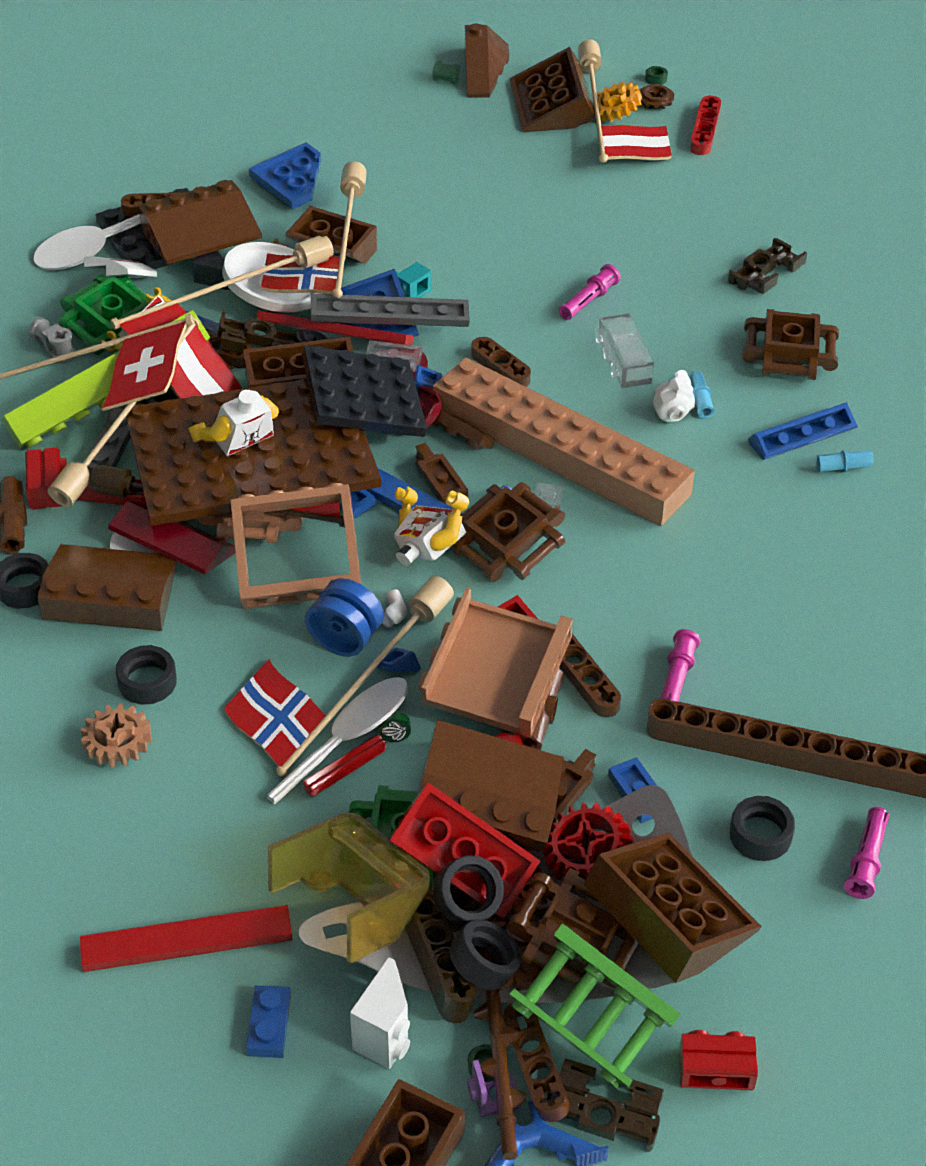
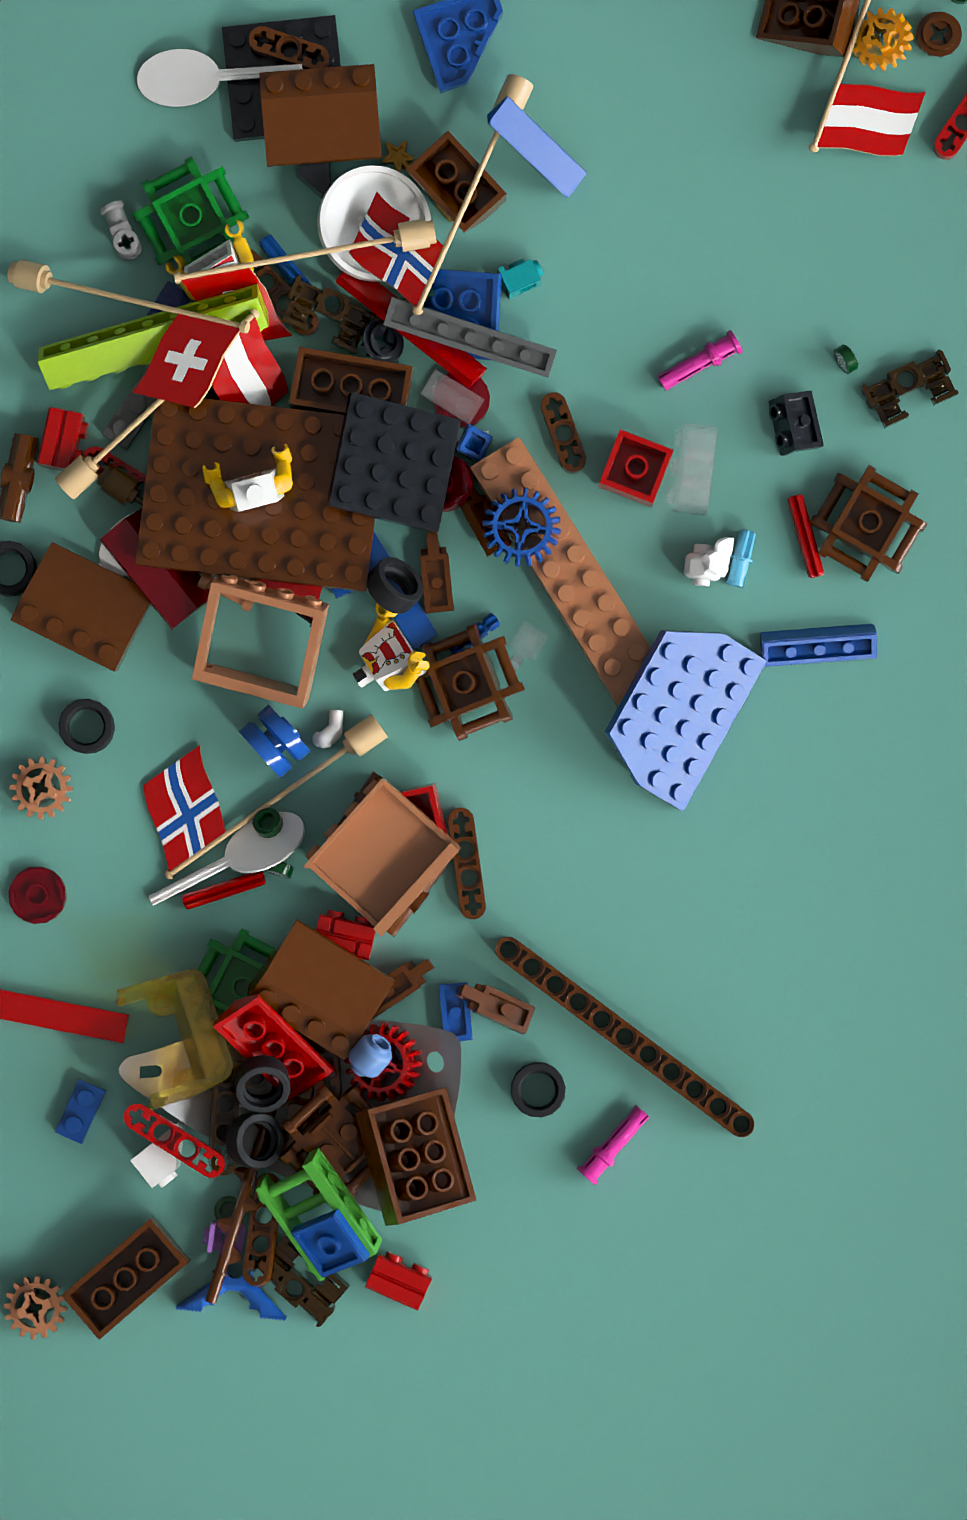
camera: 20 degrees right, 40 degrees up
white slope [84,256,157,278] -> none
blue slope [376,647,421,672] -> none
dark pink pin [660,629,701,702] -> none
medium azure axle [816,450,874,472] -> none
none -> dark red tile [8,867,67,924]
none -> red beam [124,1103,225,1178]
none -> dark green tile [253,808,283,838]
none -> blue tile [290,1209,370,1278]
none -> medium blue head [349,1034,392,1078]
none -> black tyre [366,557,423,614]
none -> reddish brown hinge [454,984,535,1035]
none -> blue gear [482,488,561,567]
none -> slope [487,96,587,198]
none -> red brick [598,429,674,508]
none -> plate [605,630,767,811]
none -> black bracket [769,390,824,456]
none -> red axle [787,494,824,578]
none -> dark green tile [833,344,858,374]

